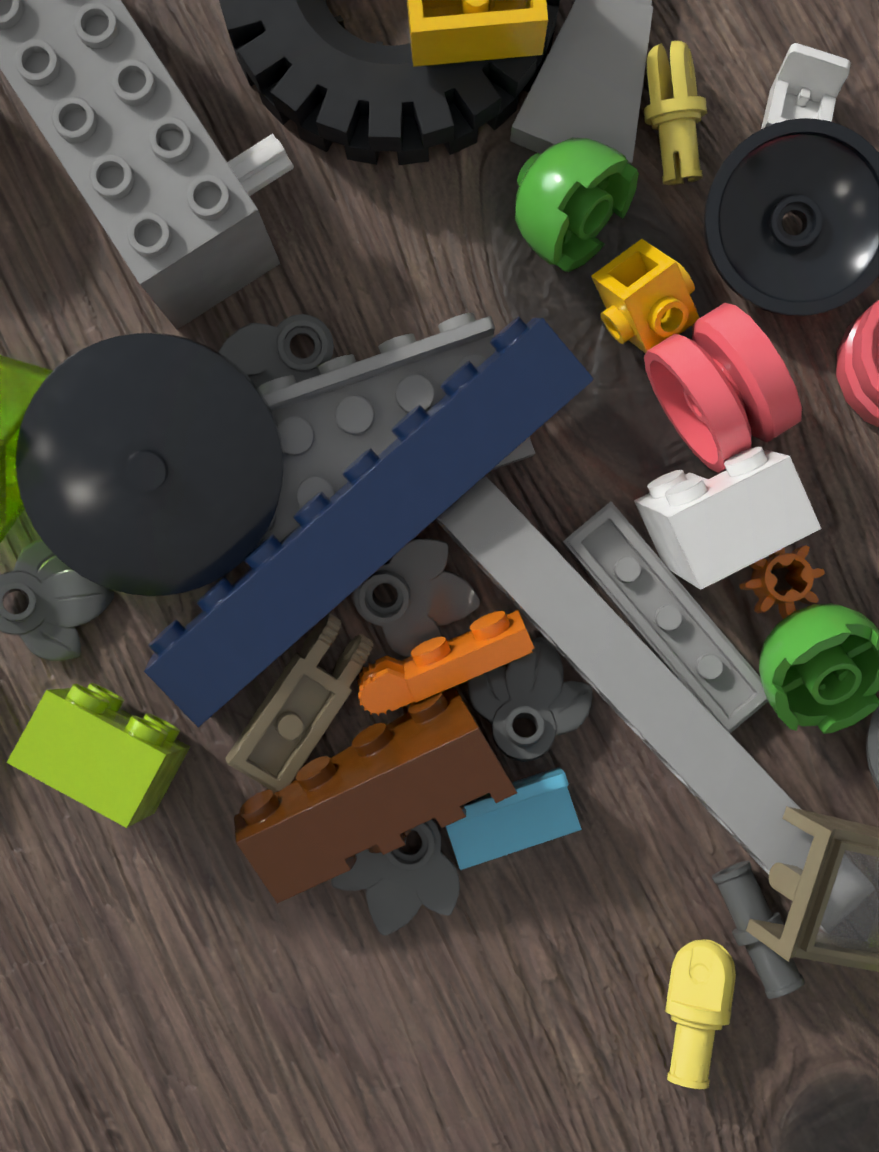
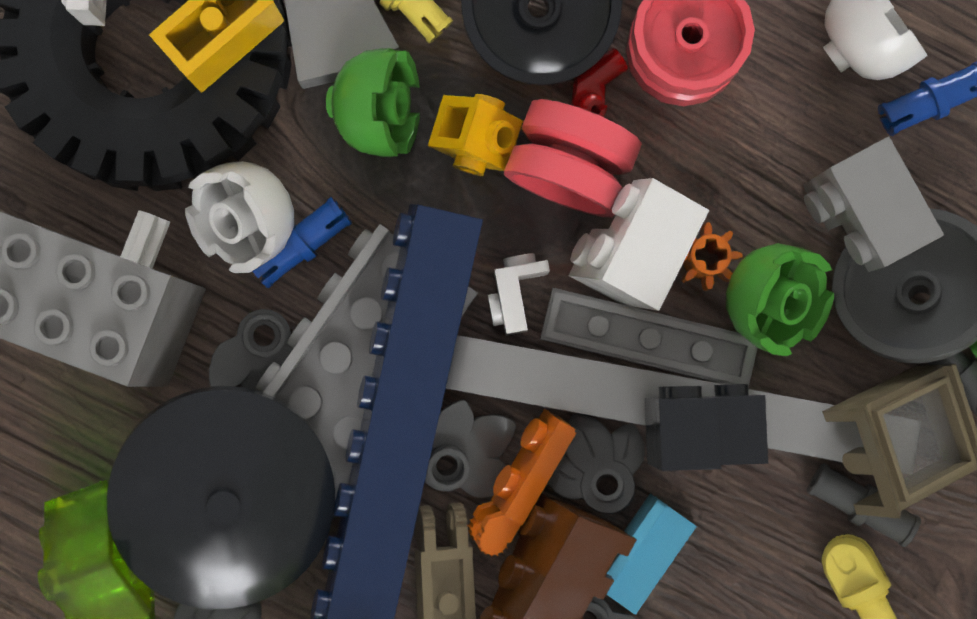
camera: 40 degrees left, 0 degrees up
none -> white cylinder [185,161,294,273]
none -> blue pin [252,196,353,288]
none -> white bracket [488,253,550,336]
none -> red arm [571,48,628,117]
none -> black brick [645,384,768,471]

